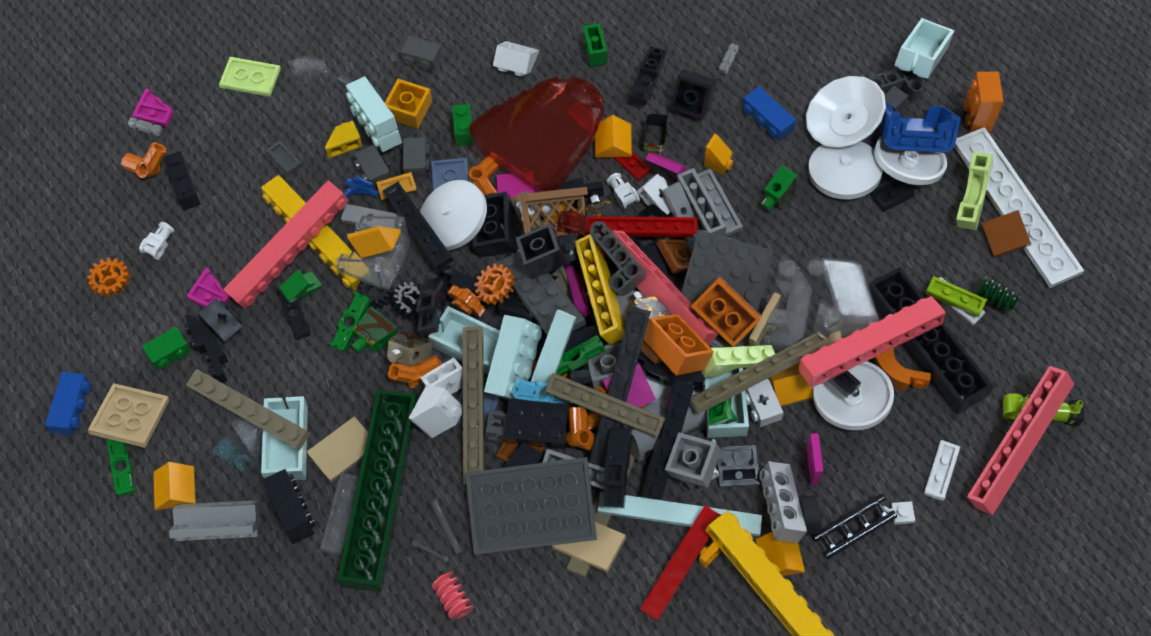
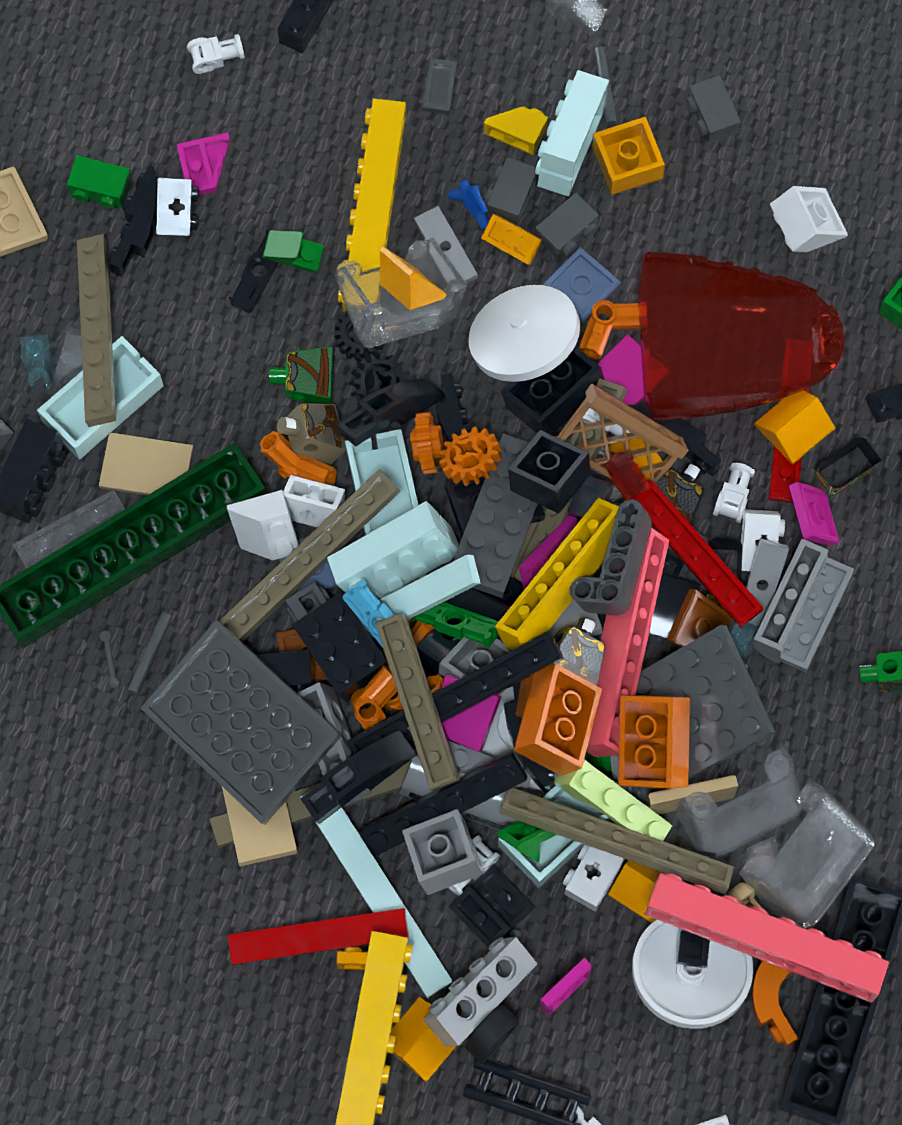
camera: 50 degrees right, 10 degrees up
orange gear [87,257,131,298] -> none
coral brick [223,180,349,309] -> none
green piece [329,292,371,352] -> none
black plate [382,182,454,270] -> none
coral piece [432,572,474,619] -> none
green brick [452,104,474,147] -> none
light orange slope [704,133,734,175] -> none

